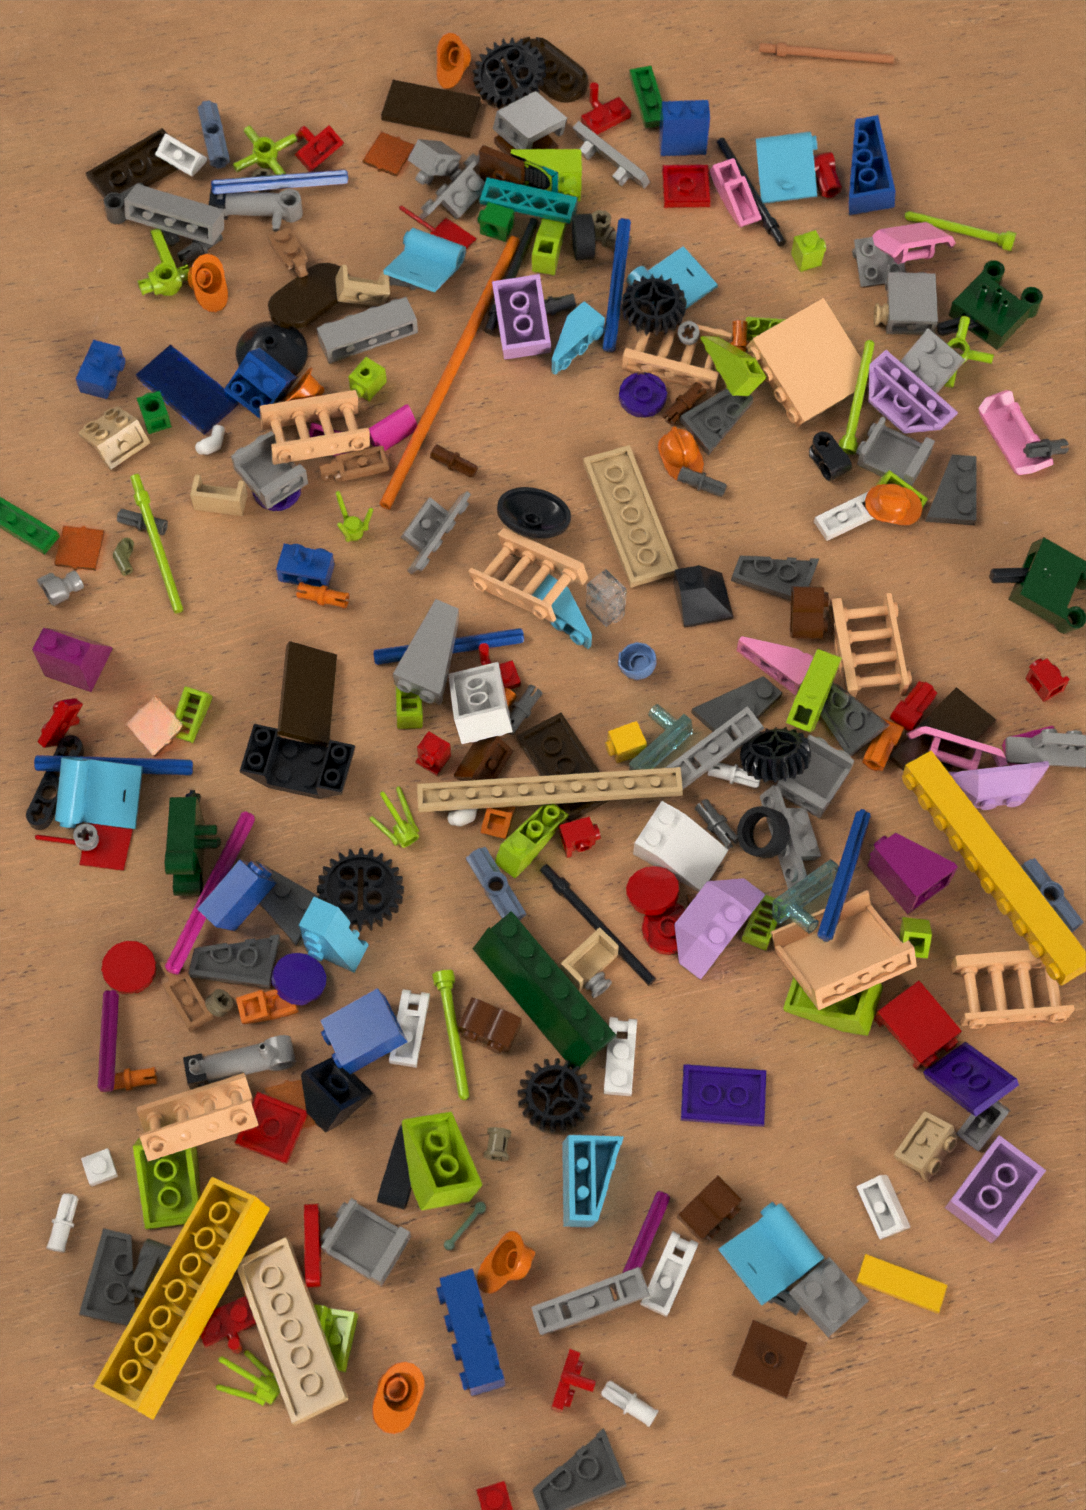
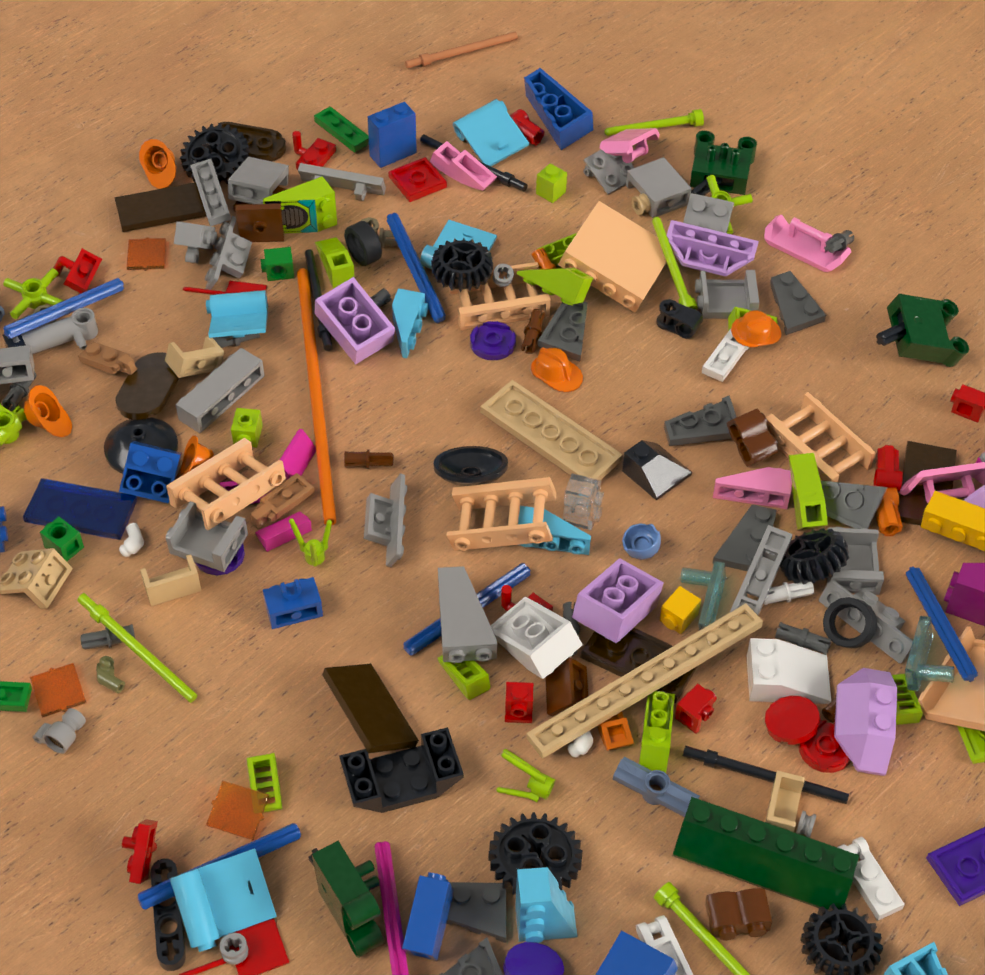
camera: 30 degrees left, 15 degrees down
magenta slope [32,627,113,692] -> none
orange pin [296,582,350,609] -> none
teal fence [480,178,577,224] -> none
dark grey axle [677,466,727,497] -> none
none -> light grey plate [190,159,232,226]
none -> dark pink slope [255,511,312,552]
none -> lavender brick [572,558,664,643]

